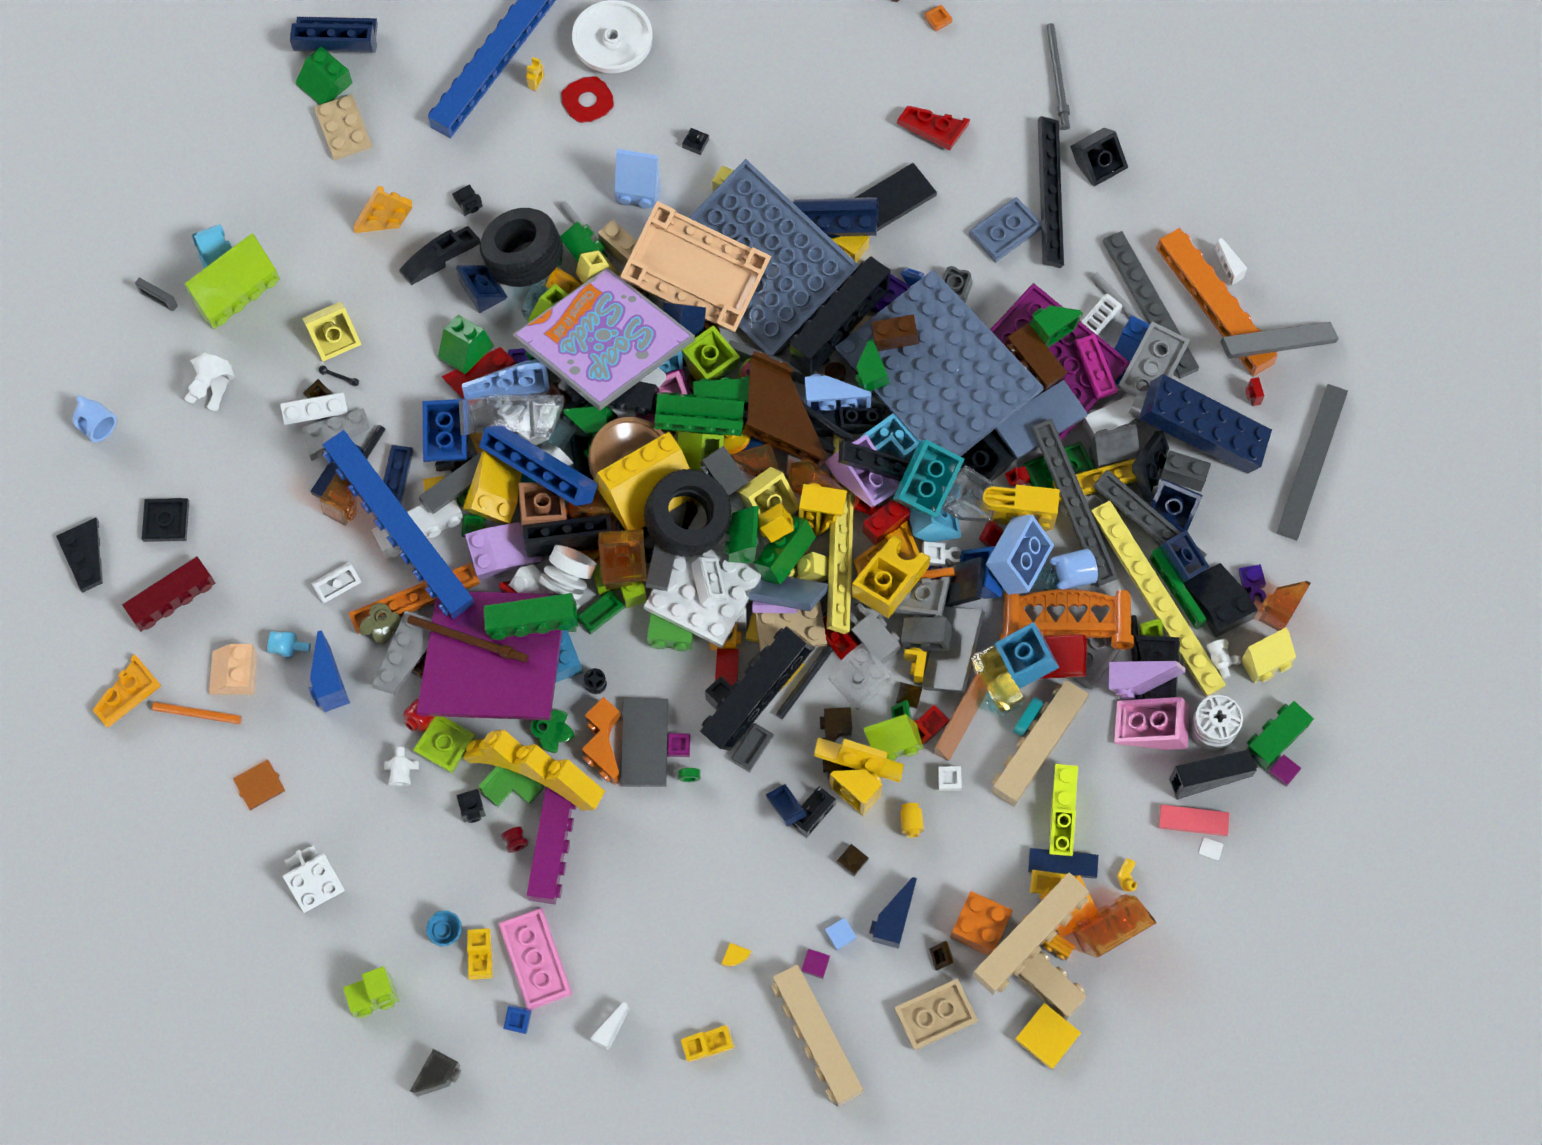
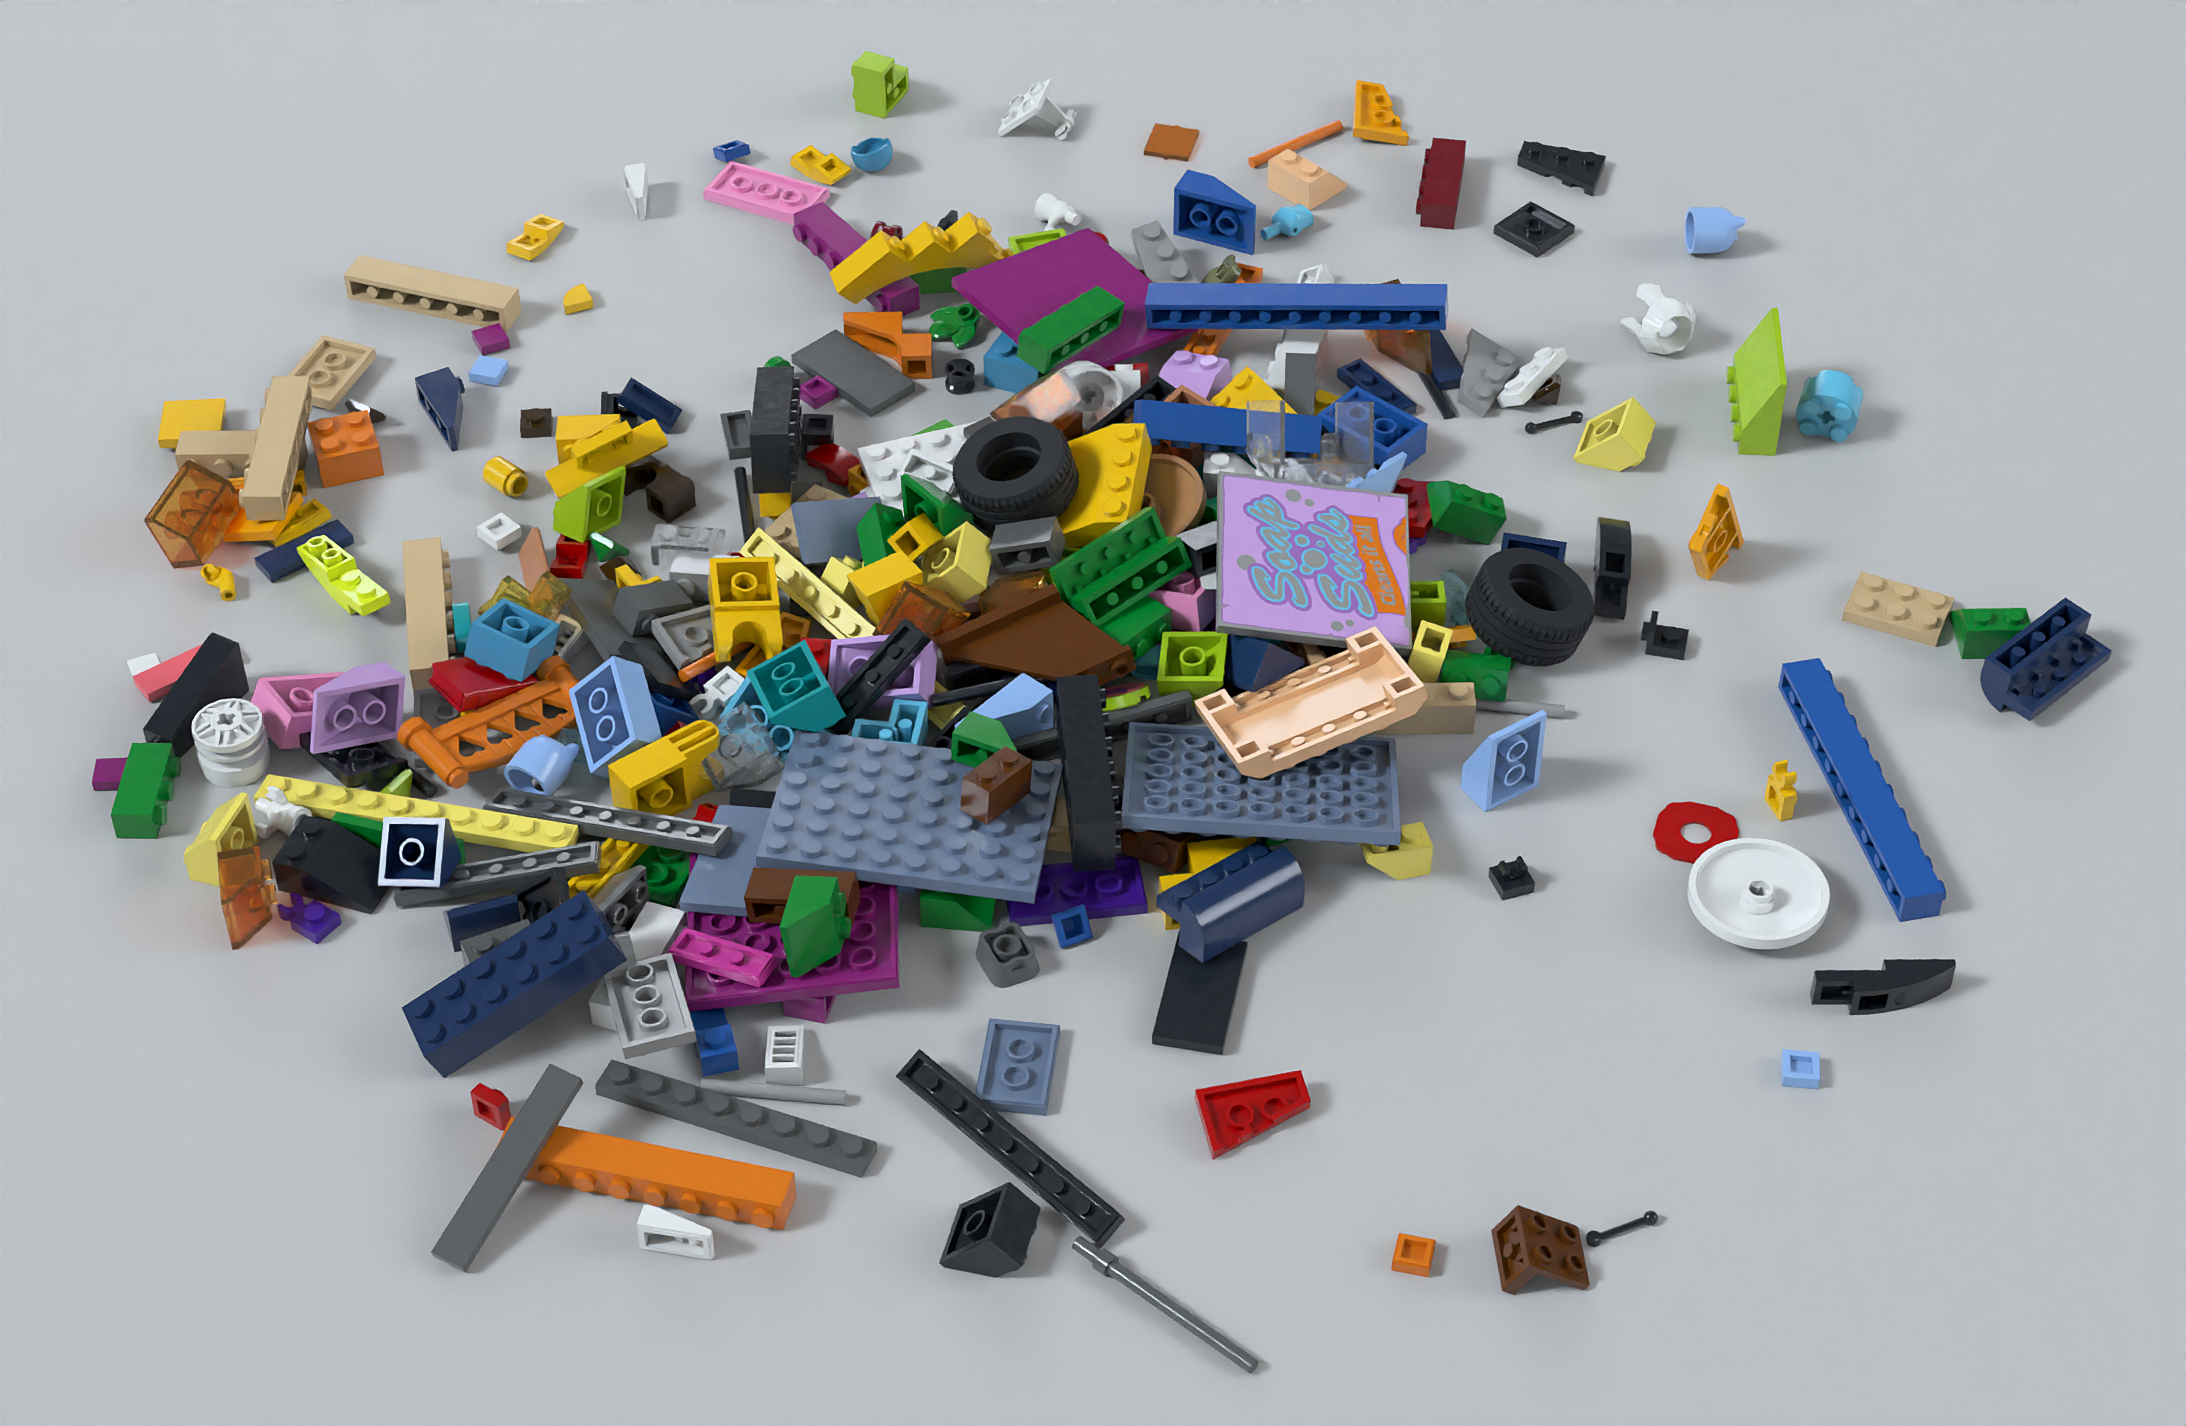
camera: 135 degrees right, 25 degrees down
dark grey tile [135,277,178,311] -> none
reddish brown bar [407,615,529,663] -> none
clear smoke slope [410,1049,461,1097] -> none
dark grey tile [1276,384,1348,541] -> none

